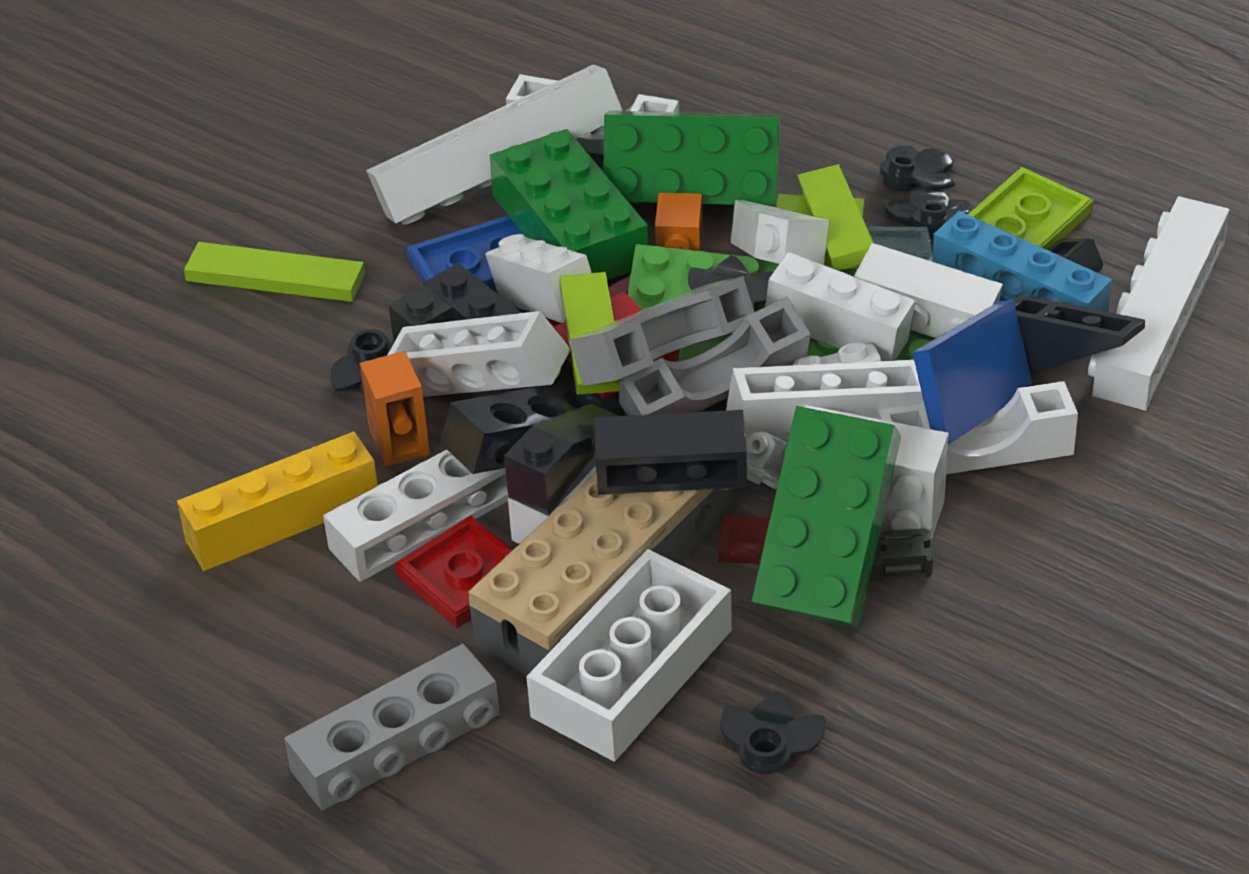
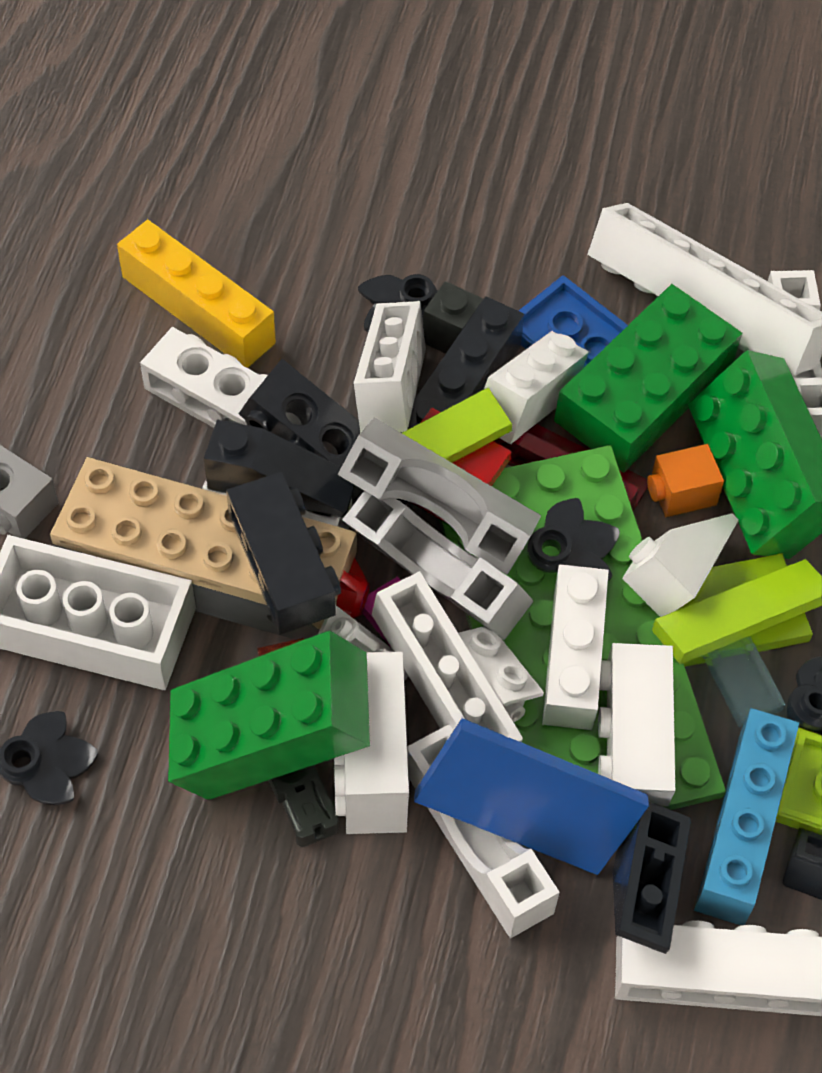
camera: 65 degrees right, 15 degrees up
lime tile [184,242,365,302] -> none
orange brick [360,351,430,467] -> none
red tile [394,515,512,628] -> none

